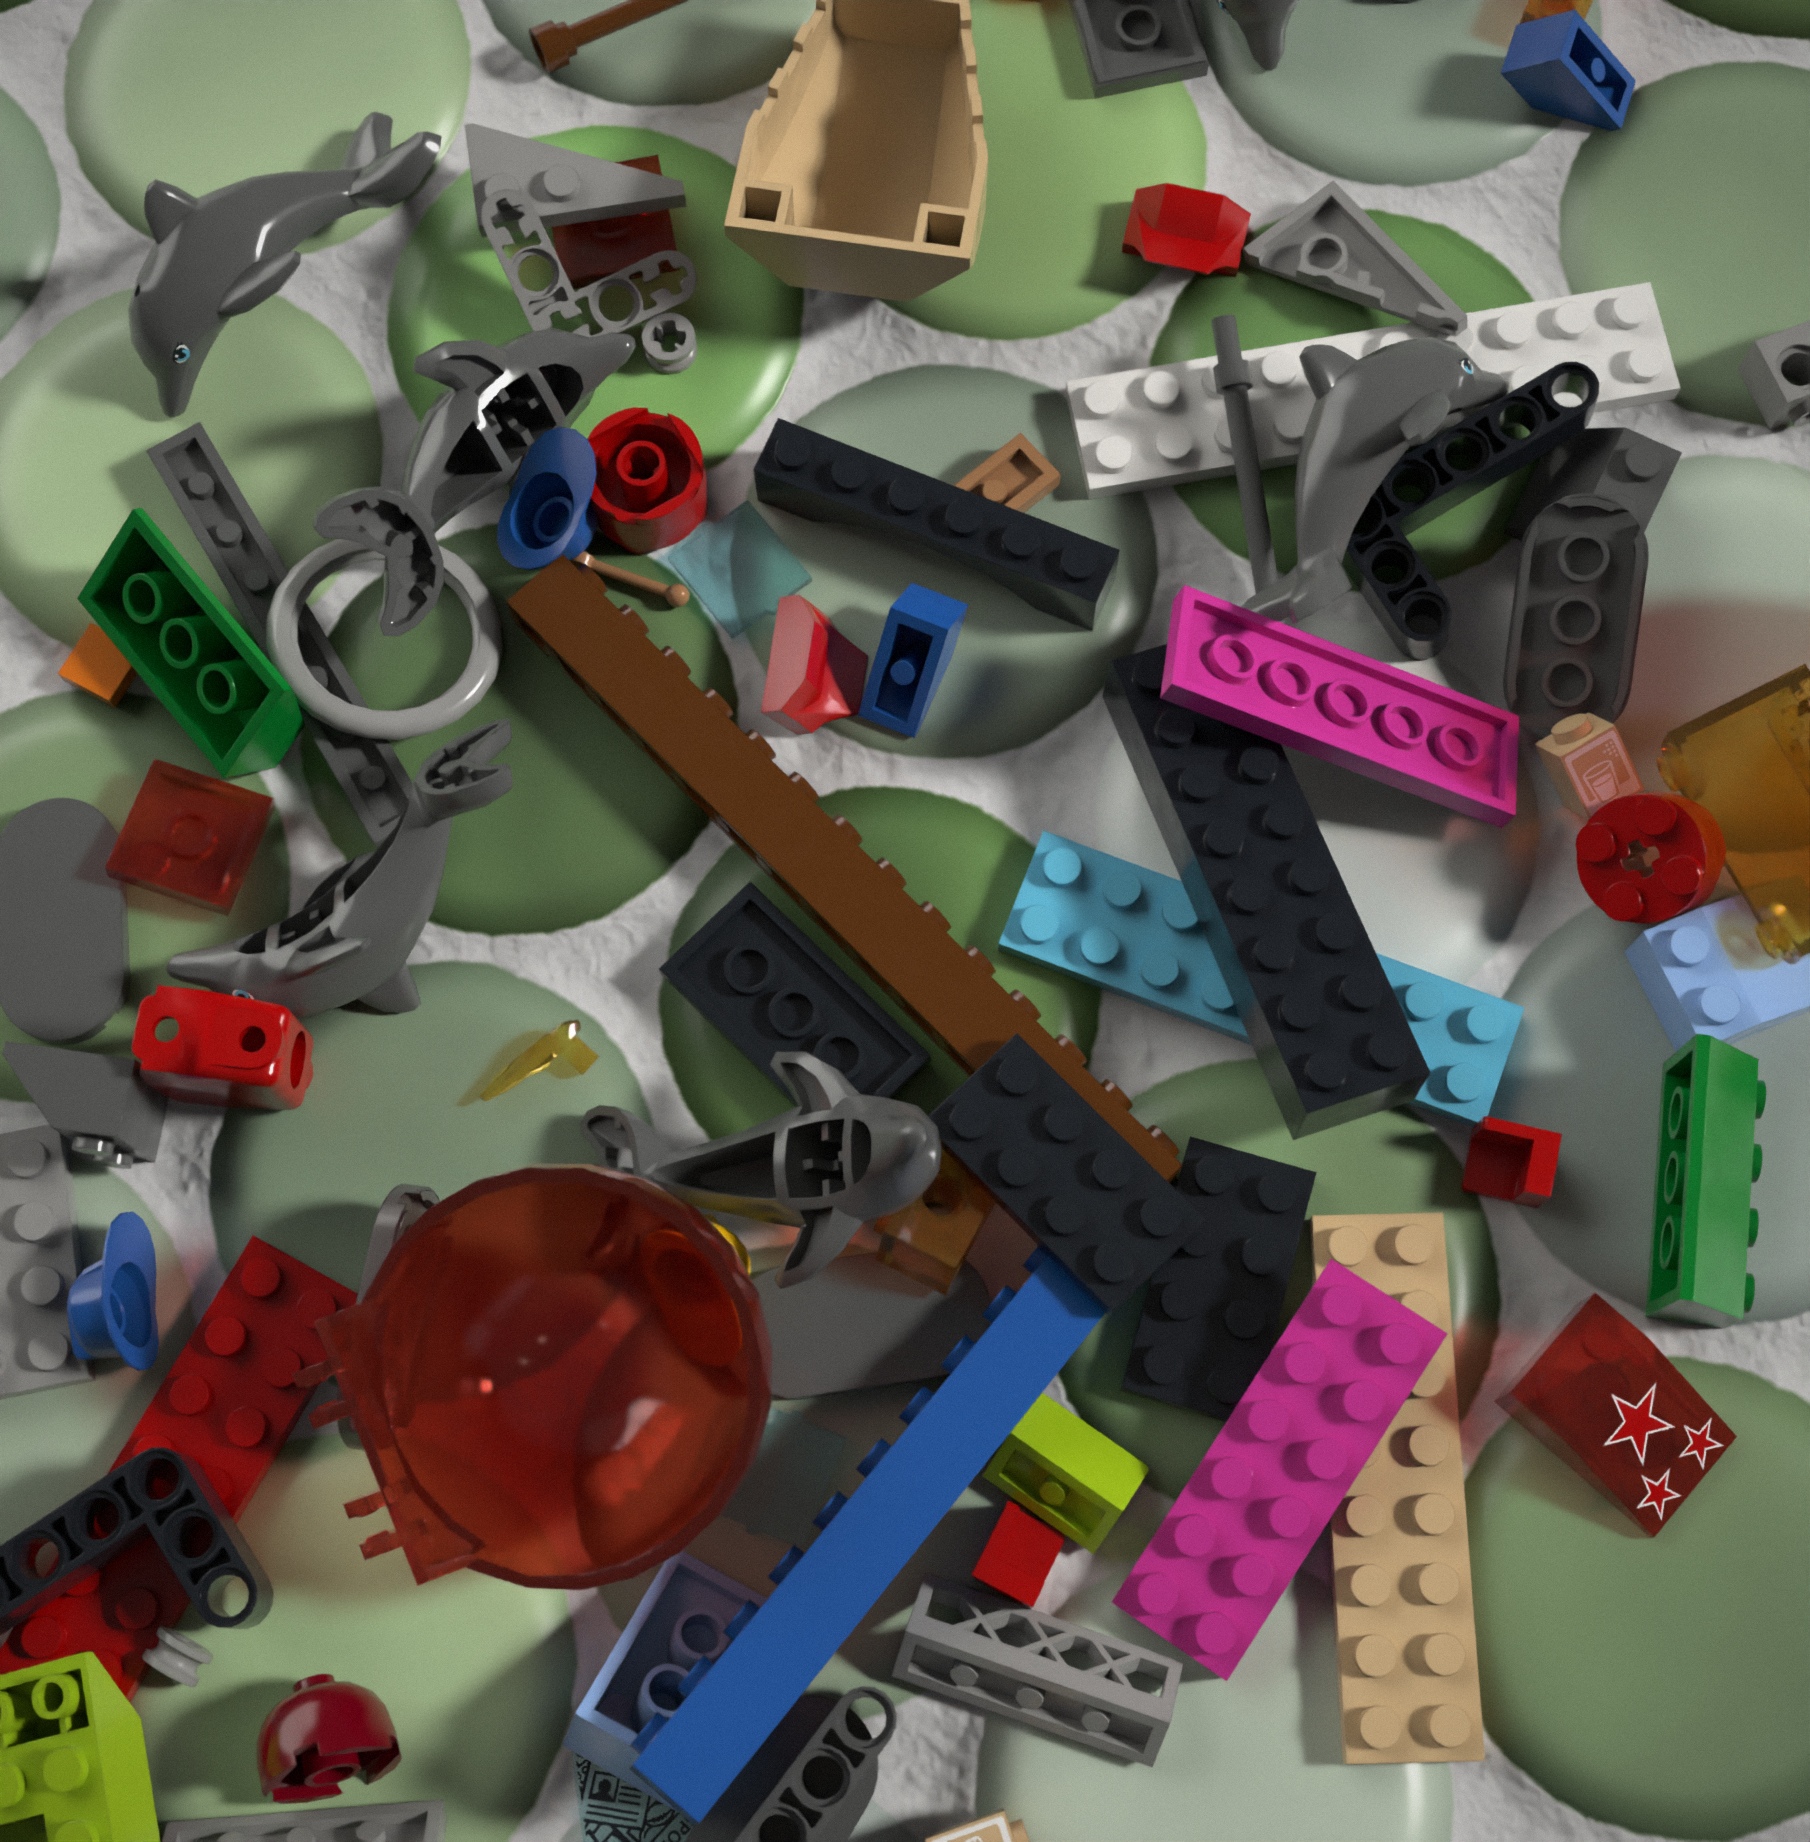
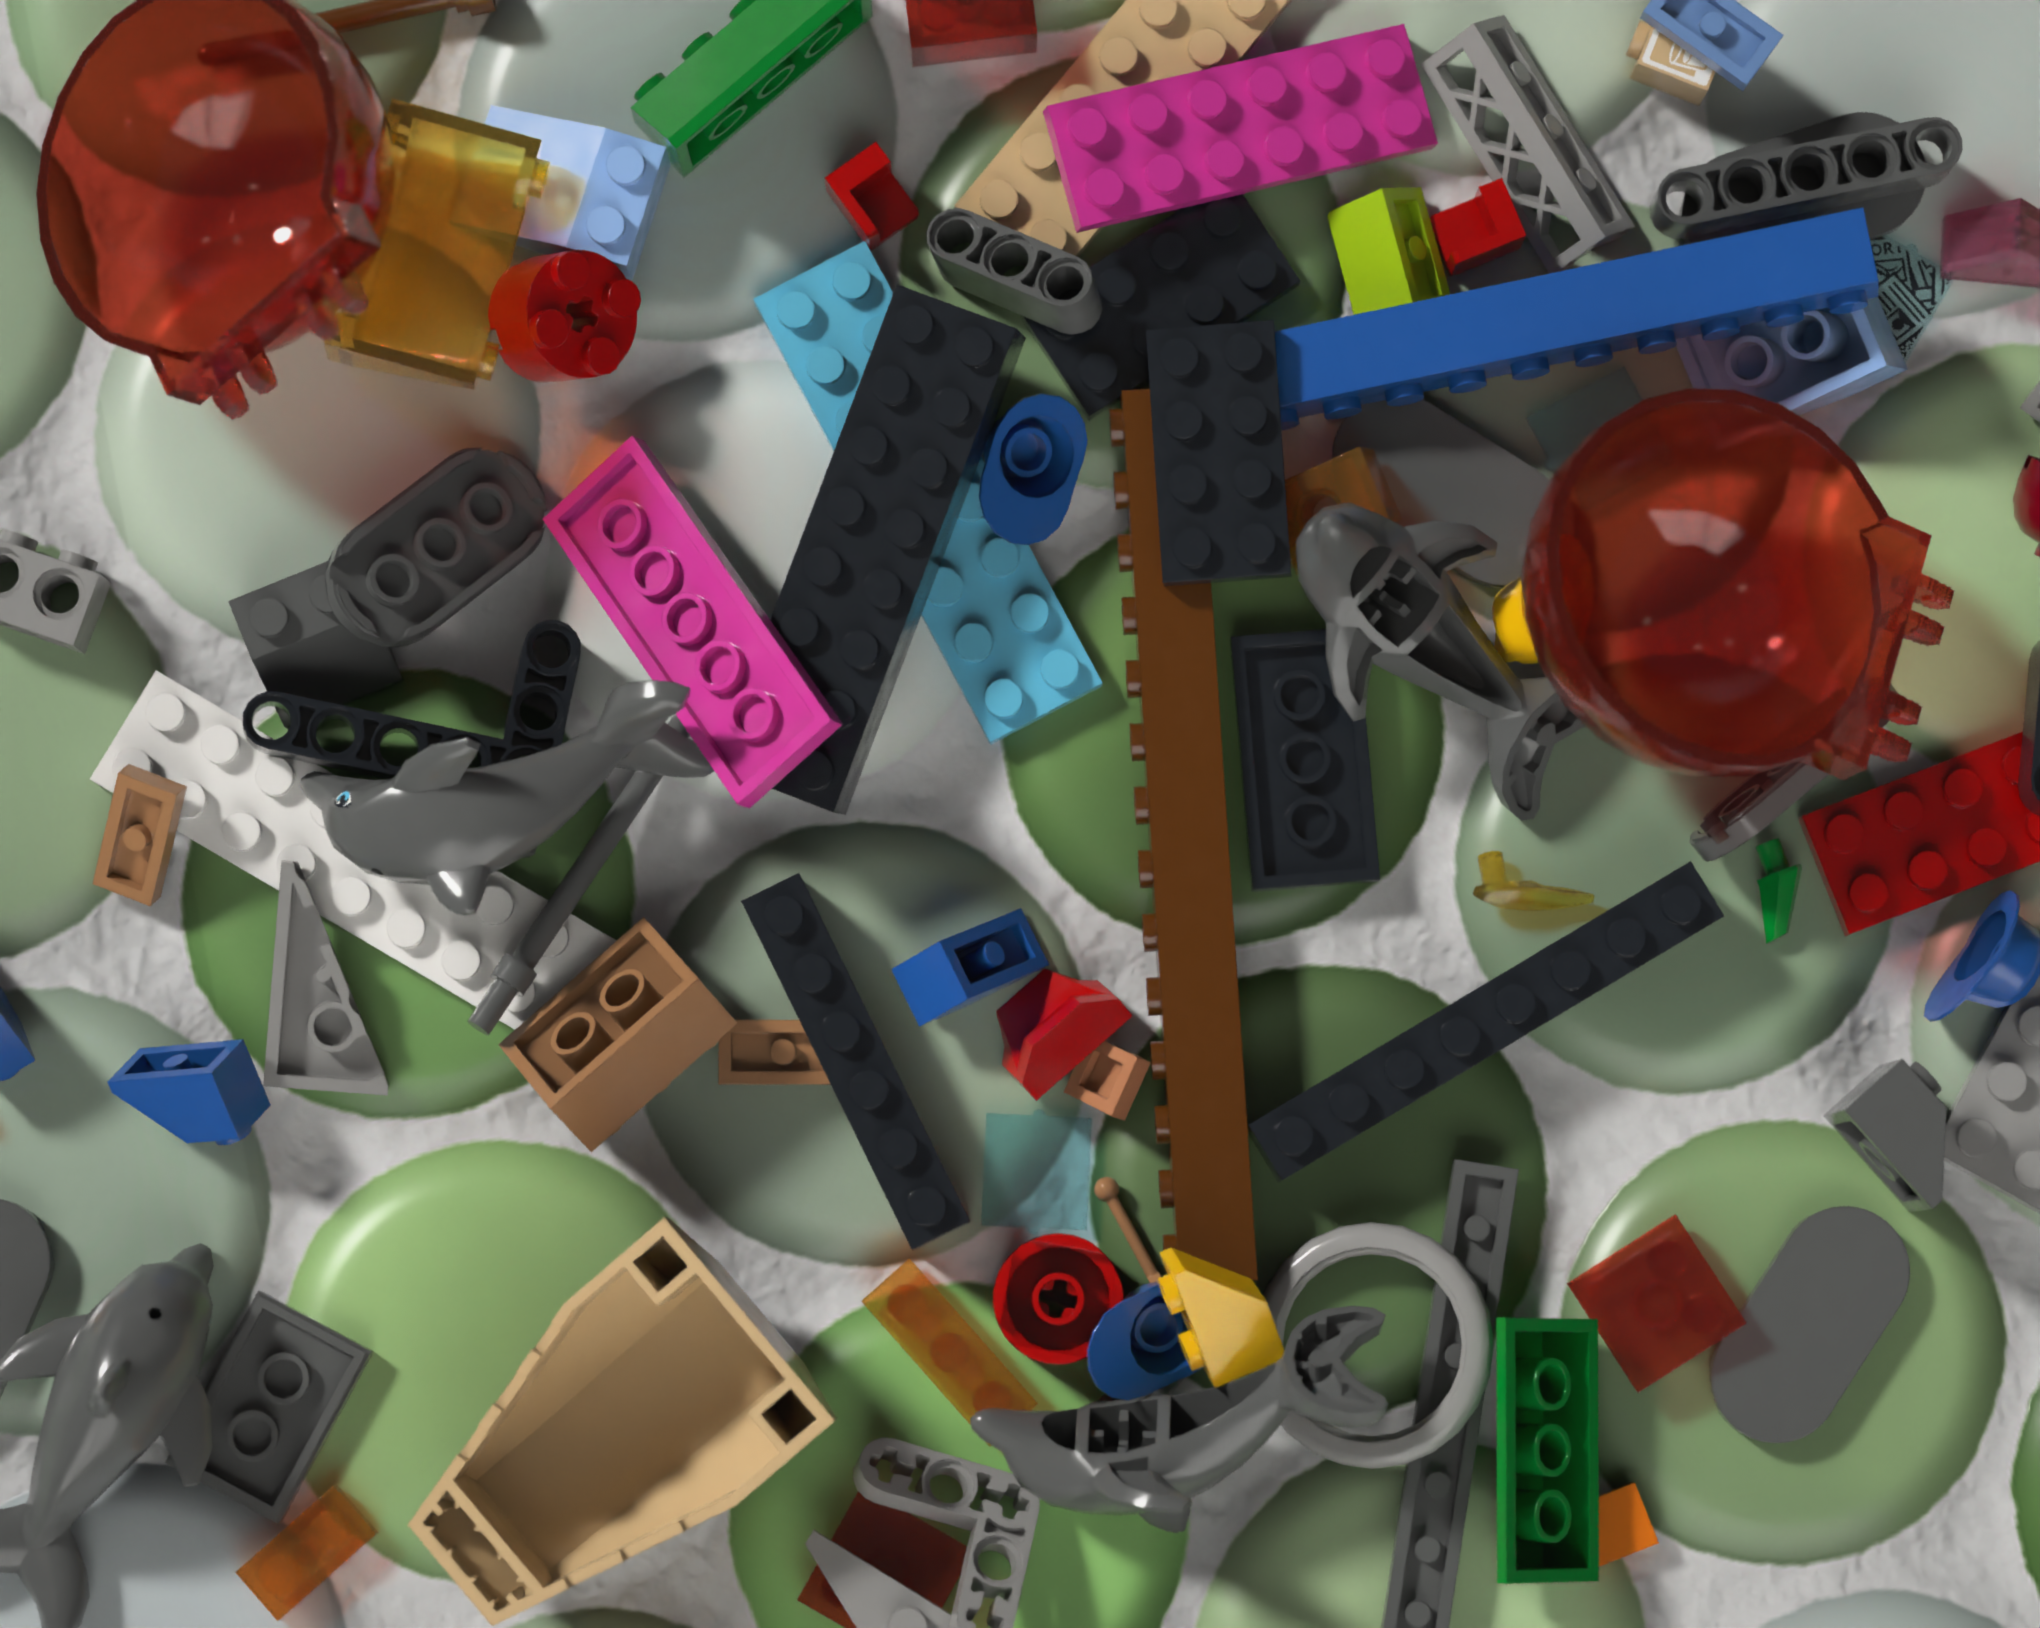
camera: 145 degrees left, 10 degrees up
red piece [132,985,314,1110] -> none
dark grey animal [166,719,513,1019] -> none
light grey bush [642,312,698,374] -> none
red slope [1121,183,1251,277] -> none
tan brick [1535,712,1645,820] -> none
none -> medium nougat plate [92,764,187,906]
none -> blue slope [107,1039,271,1145]
none -> medium nougat slope [498,917,738,1152]
none -> clear orange plate [861,1258,1038,1447]
none -> dark grey beam [926,208,1102,335]
none -> blue piece [979,393,1088,545]
none -> nougat plate [1064,1040,1151,1121]
none -> yellow slope [1157,1248,1284,1388]
none -> black brick [1248,861,1724,1182]
none -> green bar [1755,838,1802,944]

